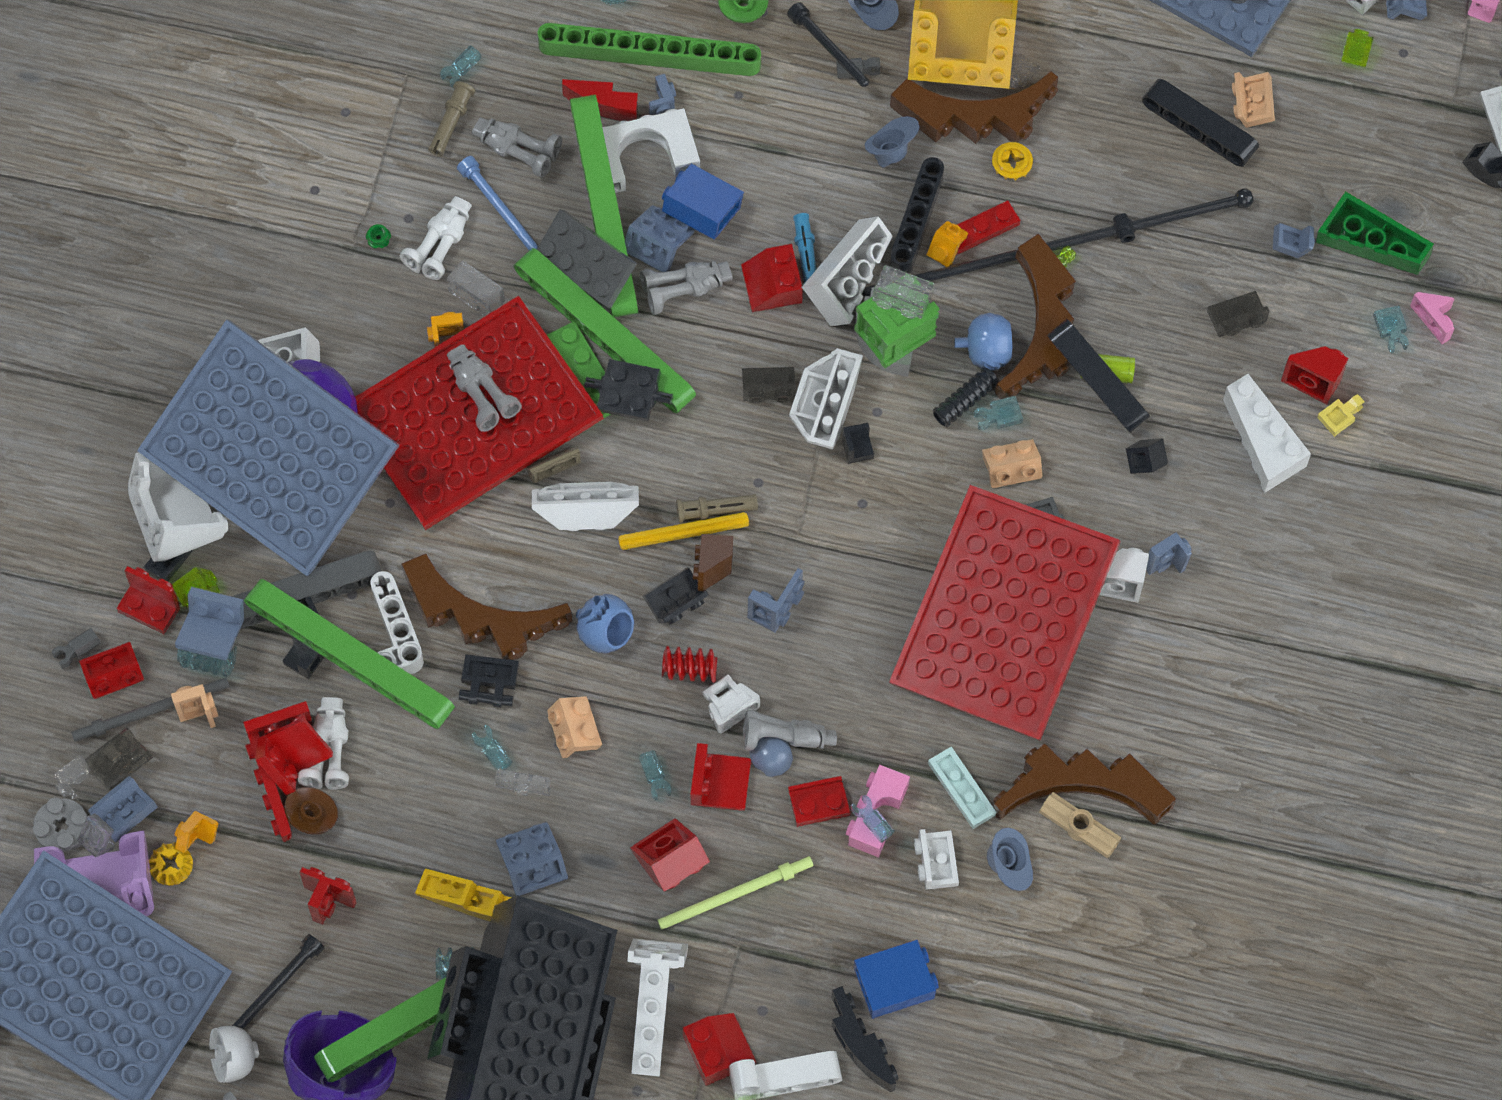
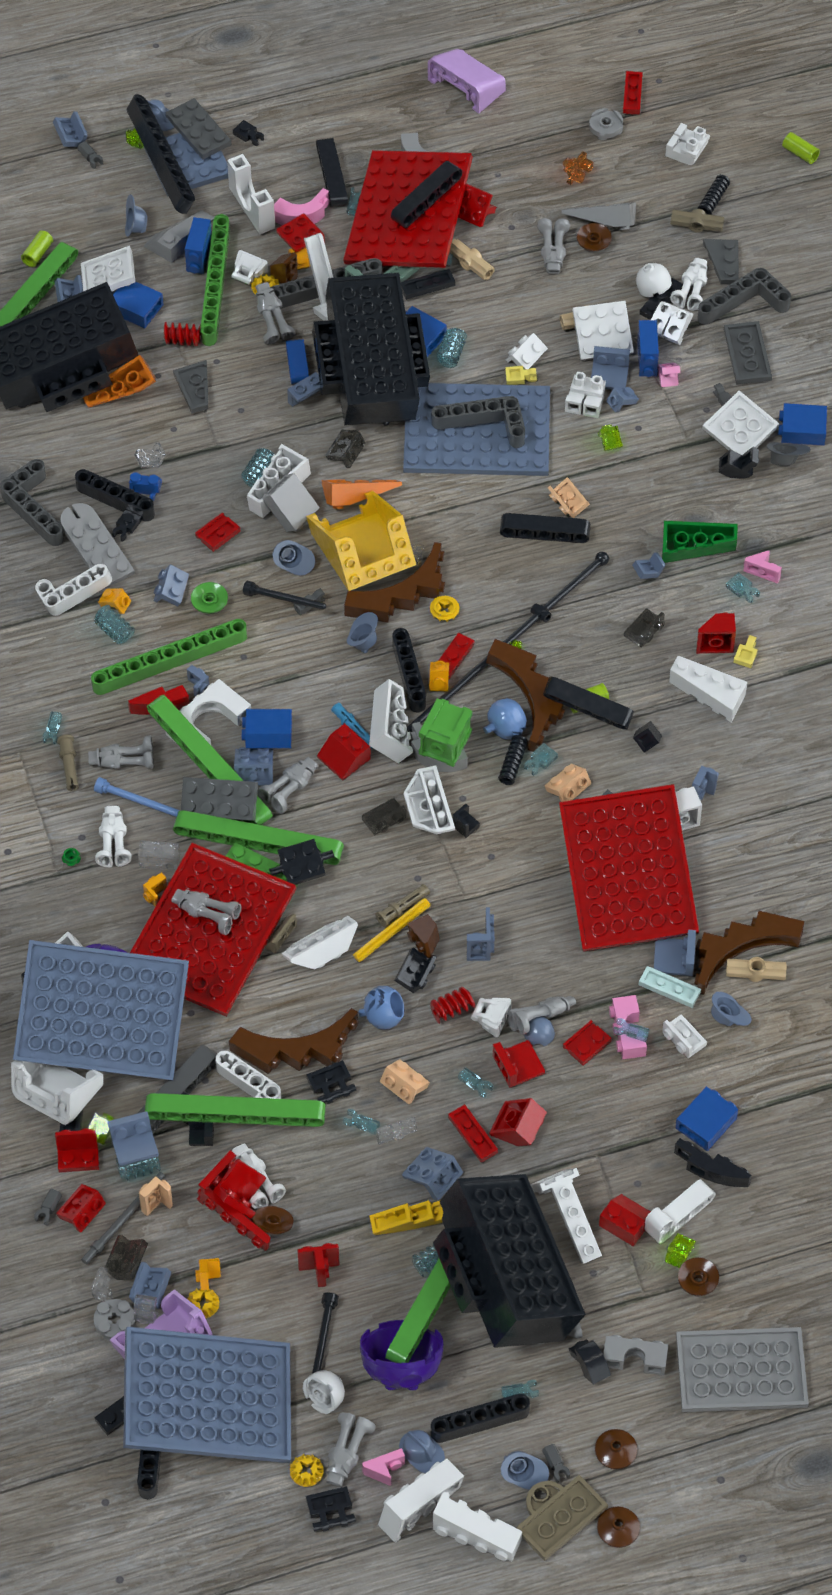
camera: 30 degrees left, 10 degrees down
yellowish green bar [657,856,814,930] -> none
clear brick [872,265,934,319] -> none
none -> red plate [448,1104,498,1163]
none -> sand blue bracket [654,930,696,976]

